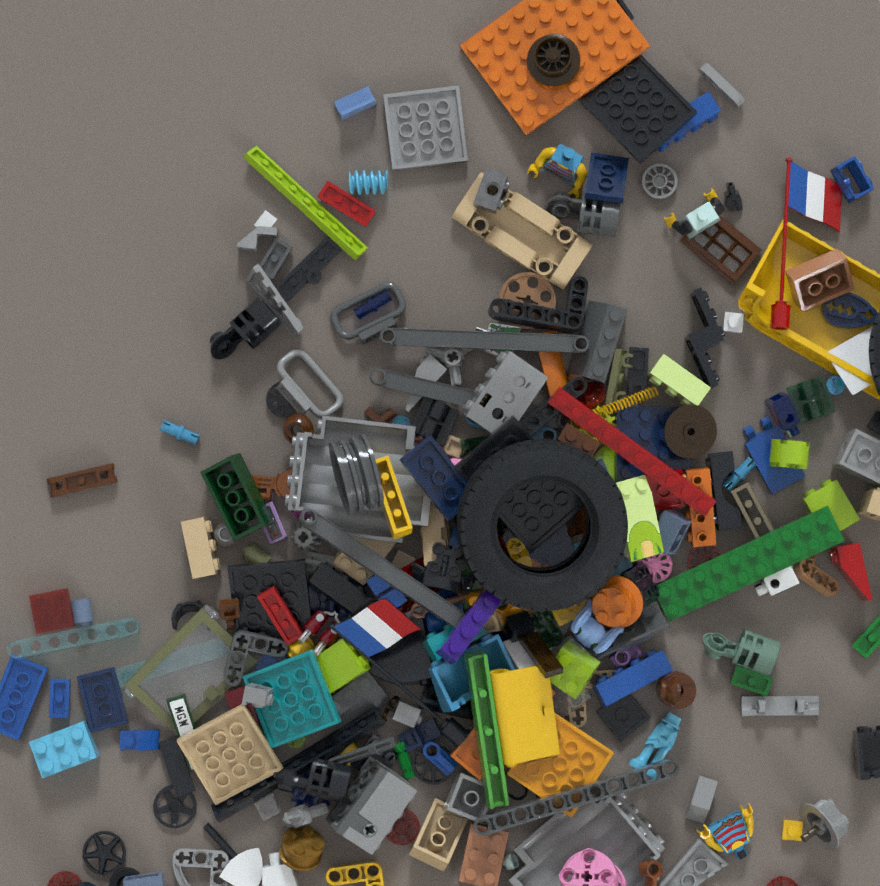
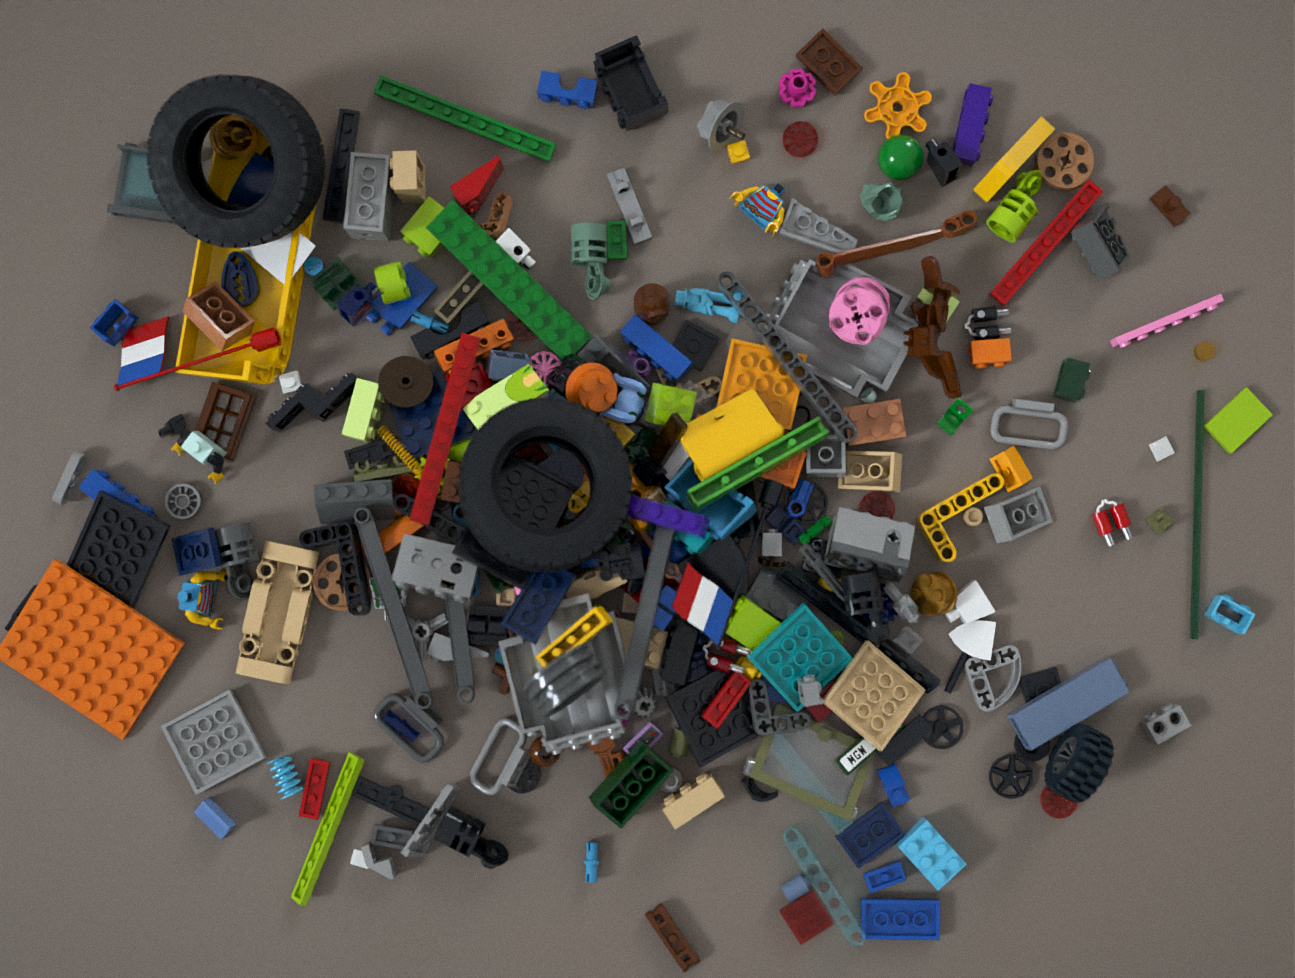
camera: 110 degrees left, 0 degrees up
reddish brown plate [219,598,240,630] -> none
flat silver brick [473,167,510,214] -> none
dark brown piece [527,34,580,87] -> none
light grey slope [685,775,718,823] -> none

